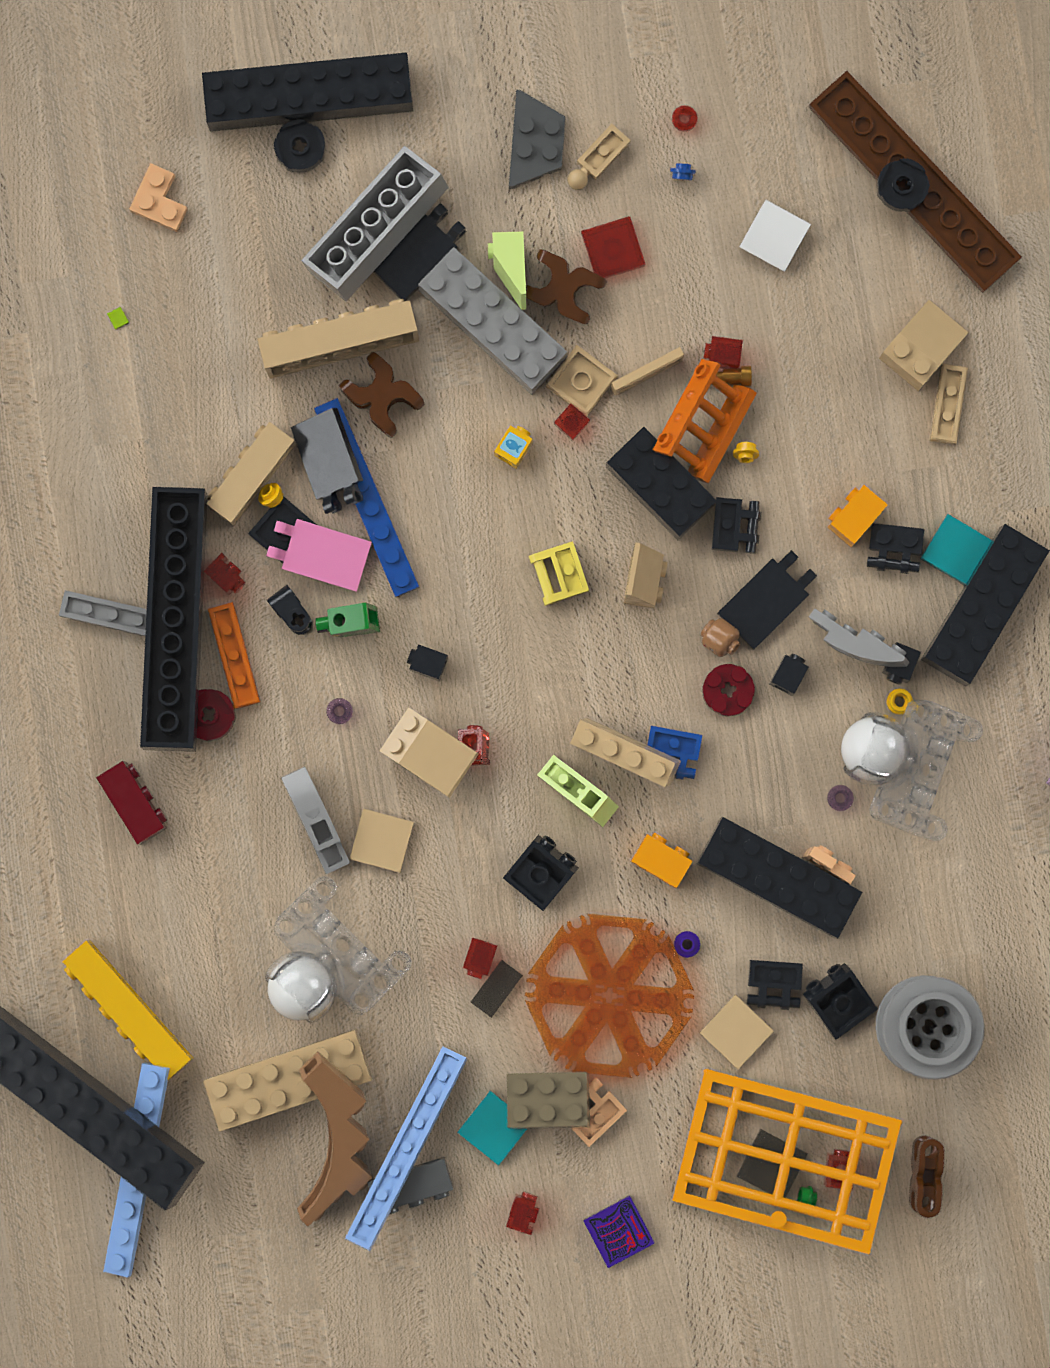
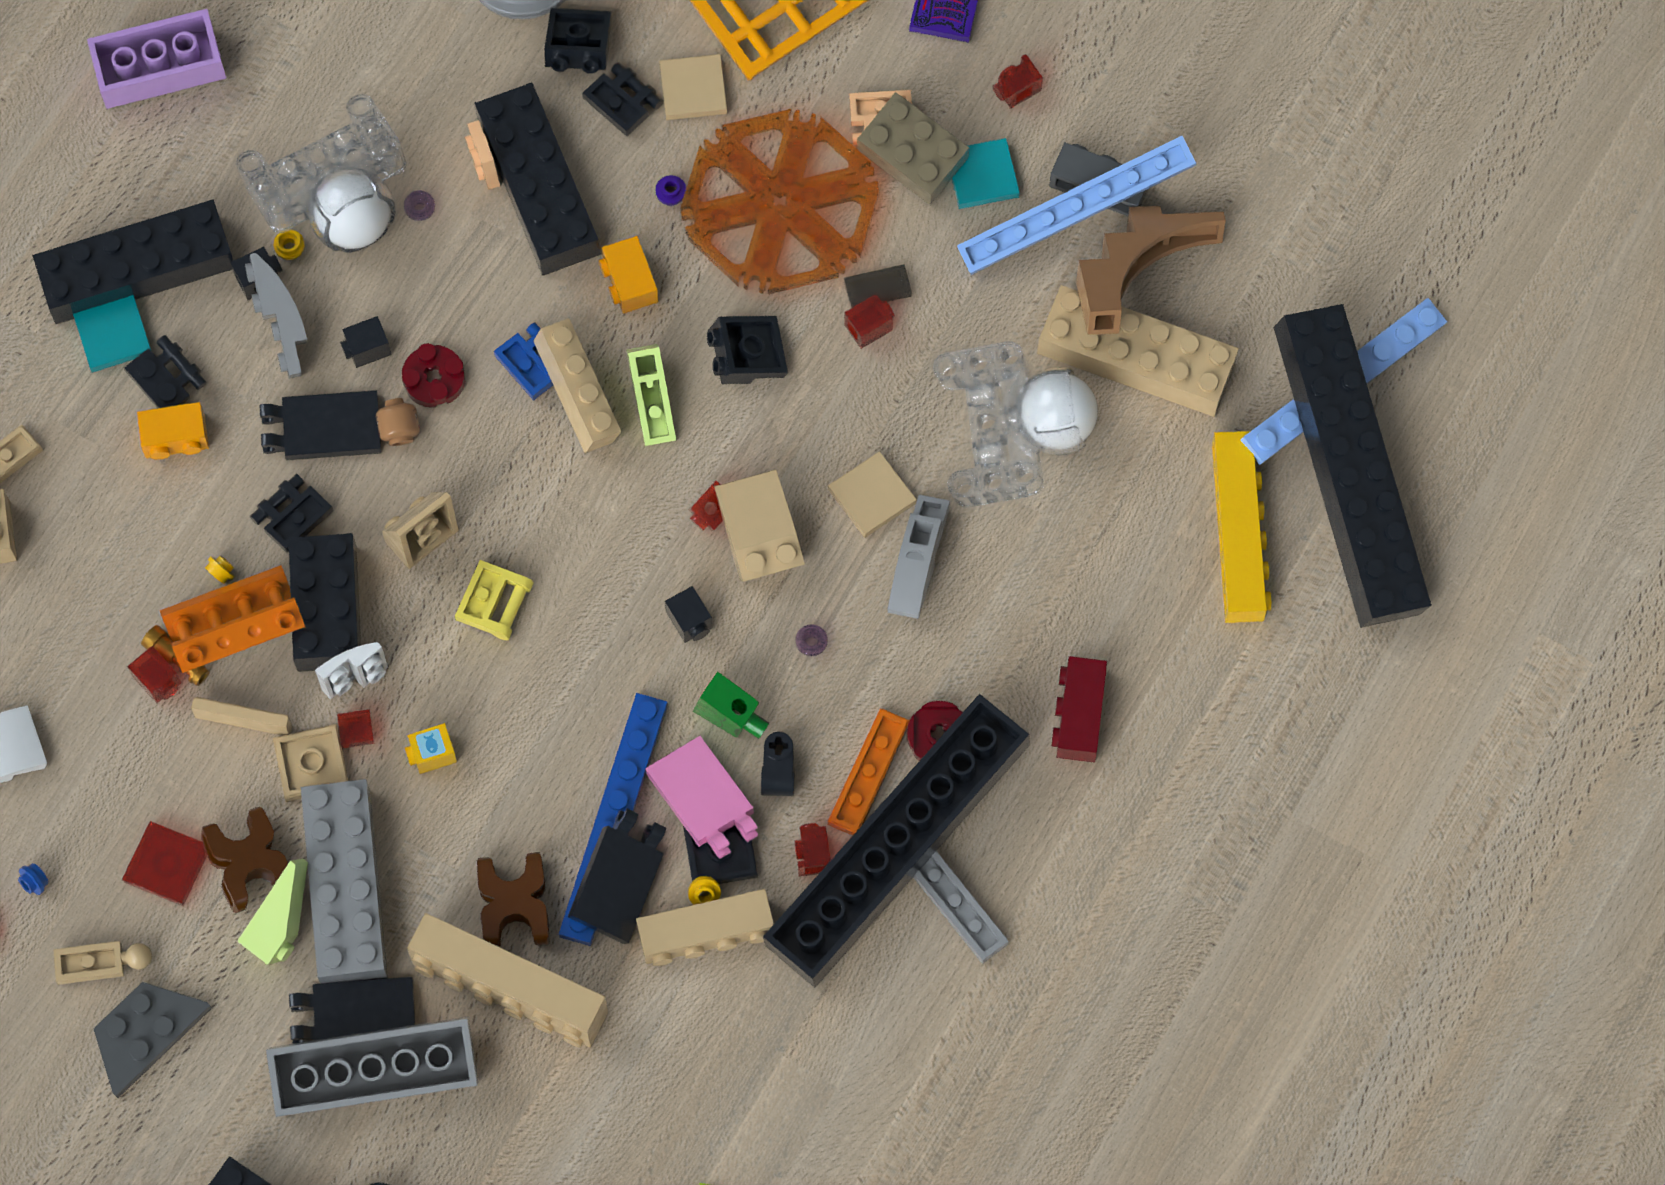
camera: 140 degrees left, 15 degrees down
none -> white slope [315,642,388,700]

